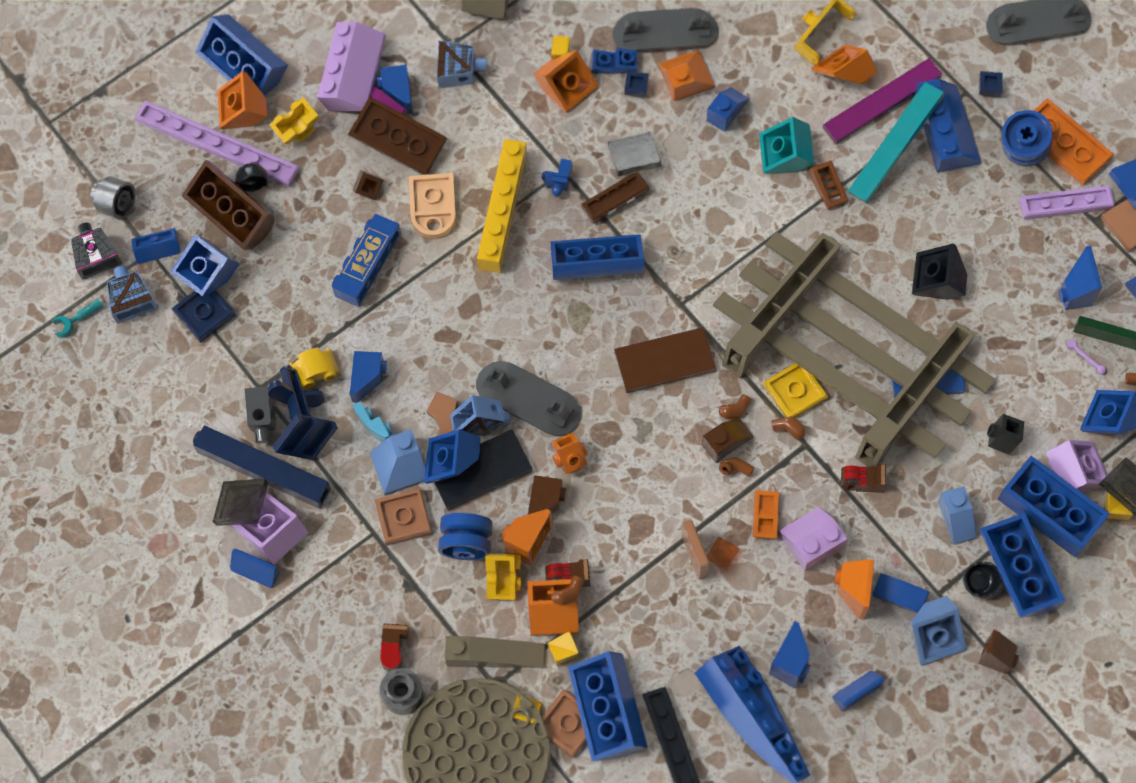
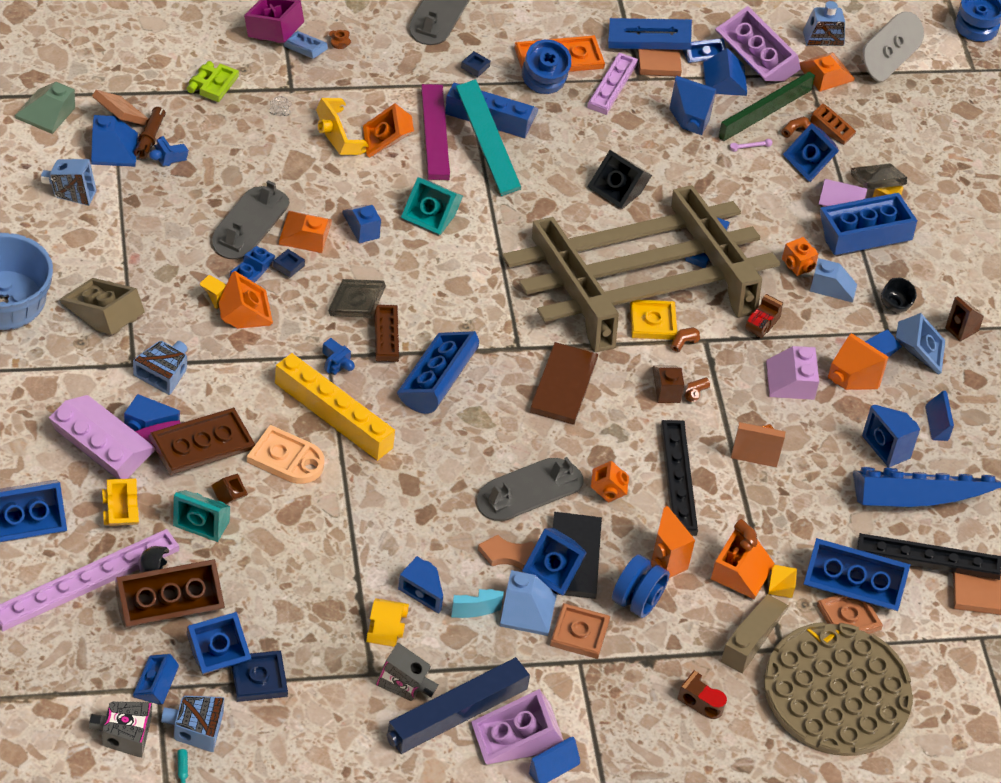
camera: 70 degrees left, 20 degrees down
flat silver piece [90,176,136,219] -> none
clear smoke tile [212,478,268,526] -> none
orange slope [217,71,267,130] -> none
dark blue piece [268,365,338,460] -> none
blue brick [332,213,401,307] -> none
flat silver piece [380,668,424,715] -> none
medium blue torso [450,395,510,436] -> none
yellow cylinder [485,553,522,600] -> none
reddish brown slope [528,475,567,515] -> none
leg [545,559,591,587] -> none
dark orange arm [719,394,752,420] -> none
orange slope [753,490,779,539] -> none
dark orange slope [808,160,849,210] -> none
blue slope [980,512,1065,618] -> none
pearl dark grey brick [987,414,1025,454] -> none
none -> teal slope [173,490,231,542]
none -> black tile [660,420,698,536]
none -> orange brick [782,237,819,276]

